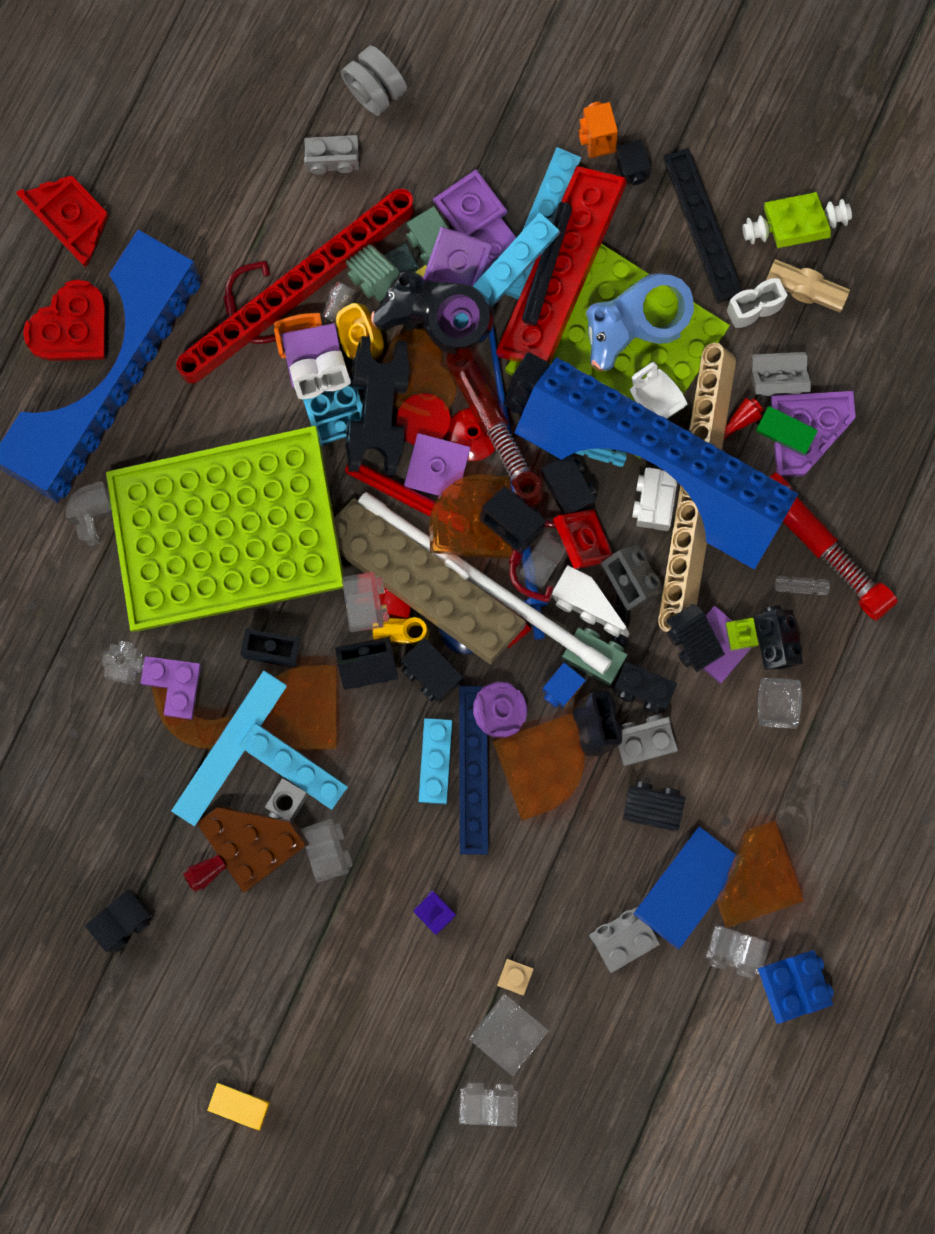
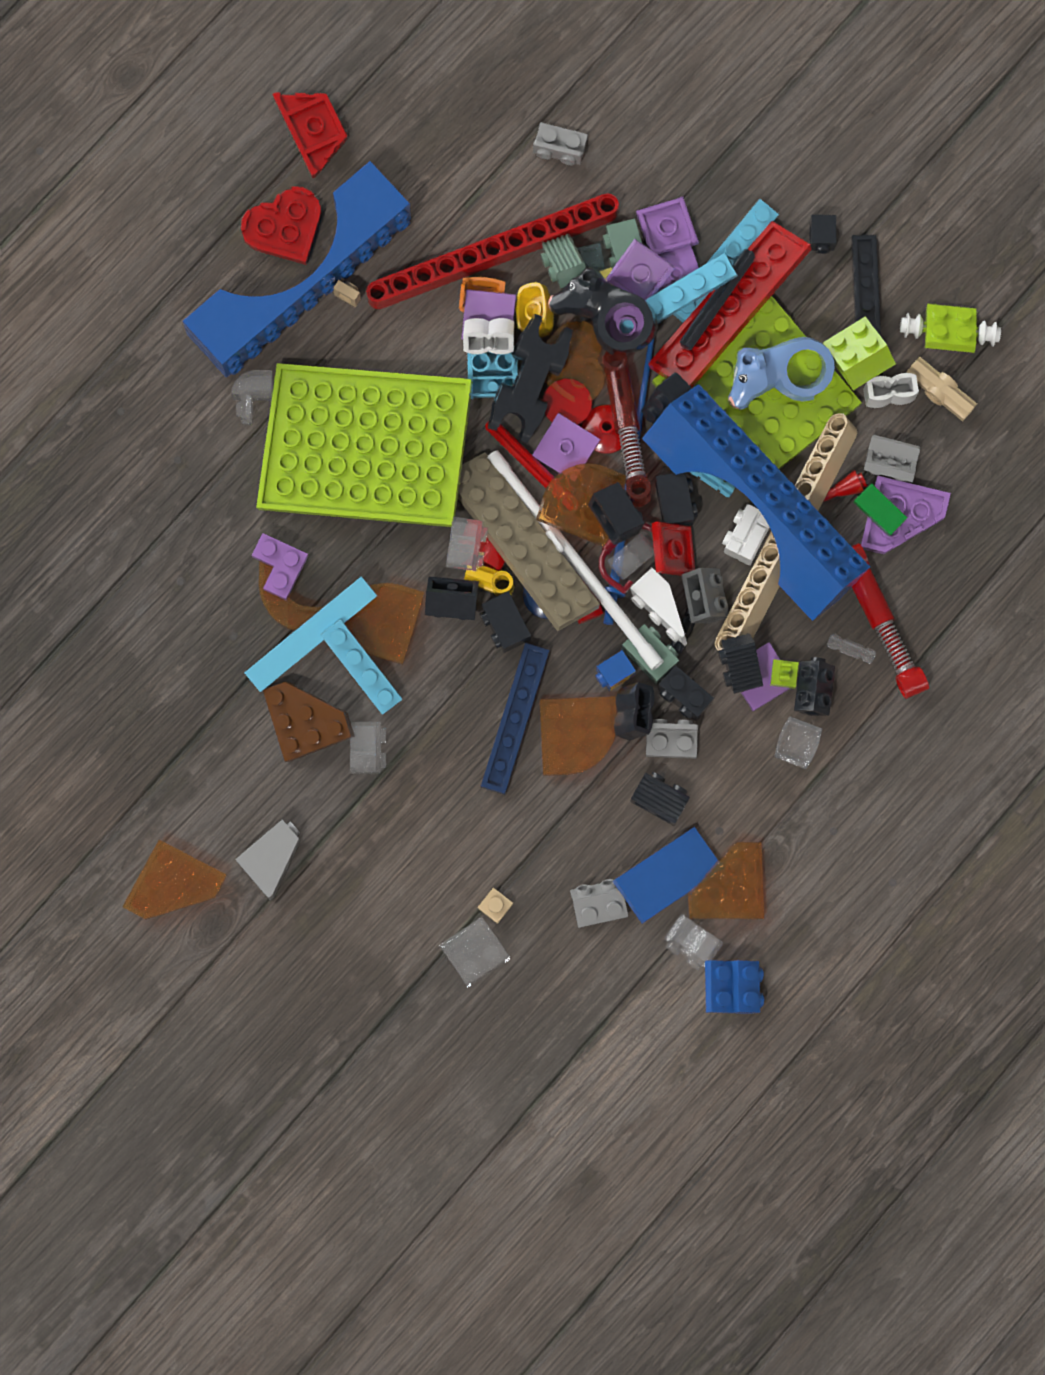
camera: 10 degrees right, 0 degrees up
black brick [85,889,153,953] -> none
clear brick [102,641,145,685] -> none
dark red cone [183,854,226,893] -> none
yellow slope [207,1083,271,1131] -> none
dark red piece [223,261,276,344] -> none
black brick [240,627,303,669] -> none
light grey brick [265,778,309,820] -> none
clear cone [322,281,356,324] -> none
light grey wheel [340,45,407,116] -> none
dark purple panel [414,891,456,935] -> none
medium azure plate [419,718,452,805] -> none
clear brick [459,1082,519,1127] -> none
medium lavender tile [473,682,527,738] -> none
orange brick [578,102,618,159] -> none
white piece [630,362,688,419] -> none
none -> clear orange plate [123,840,227,920]
none -> light grey slope [235,820,300,900]
none -> tan plate [333,280,361,308]
none -> lime brick [823,317,896,390]

